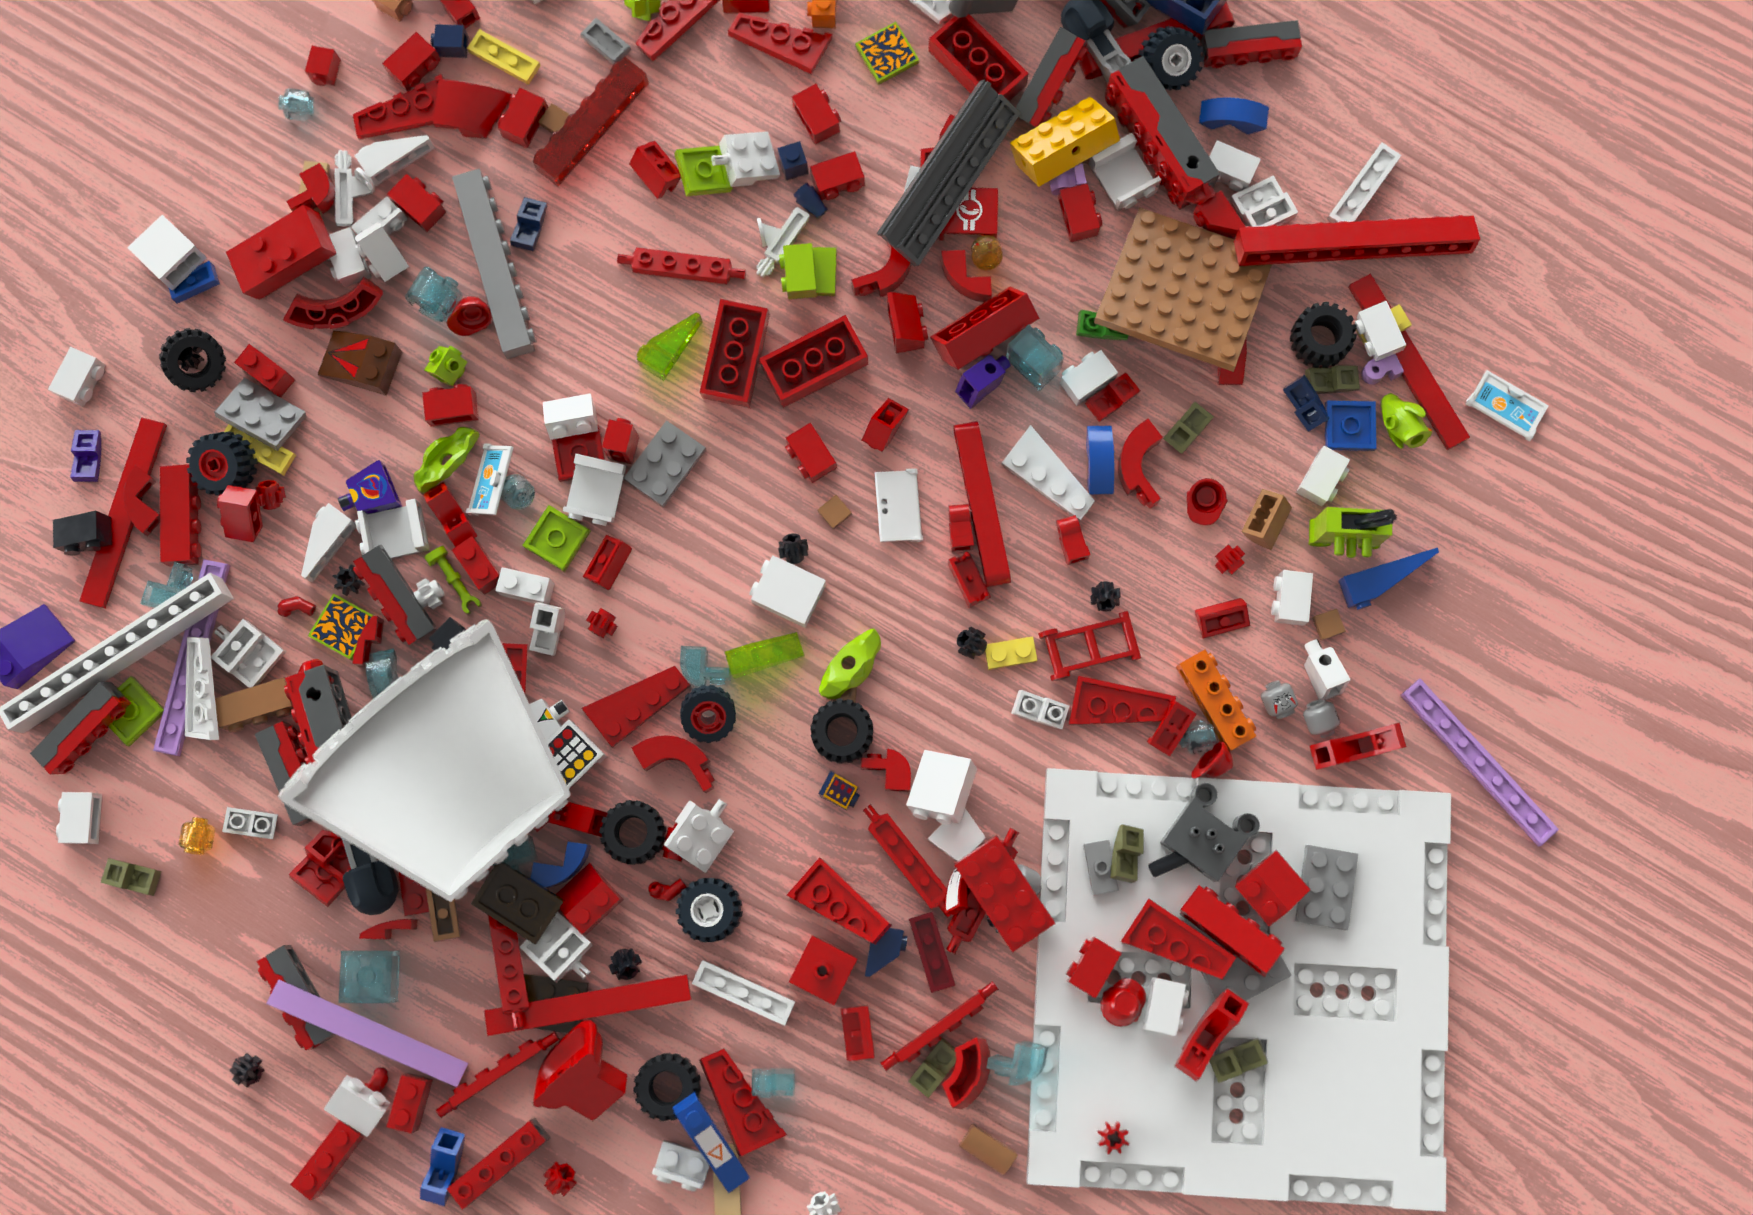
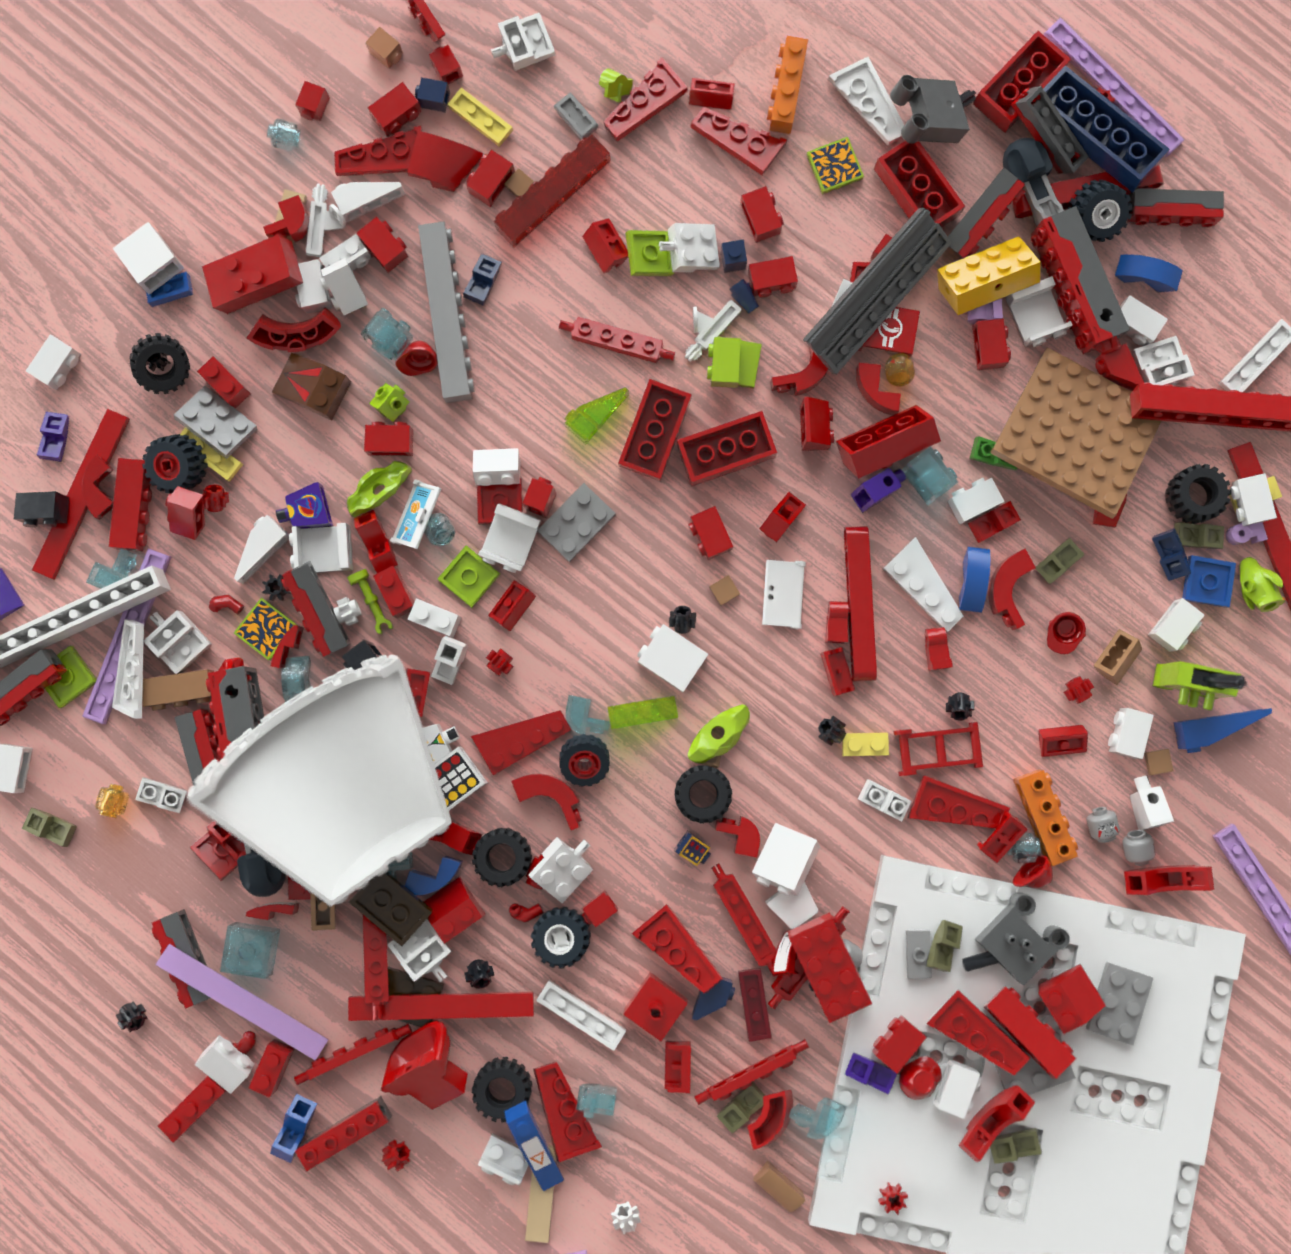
camera: 10 degrees right, 5 degrees up
none -> red brick [582,890,618,928]
none -> dark purple slope [844,1052,897,1095]

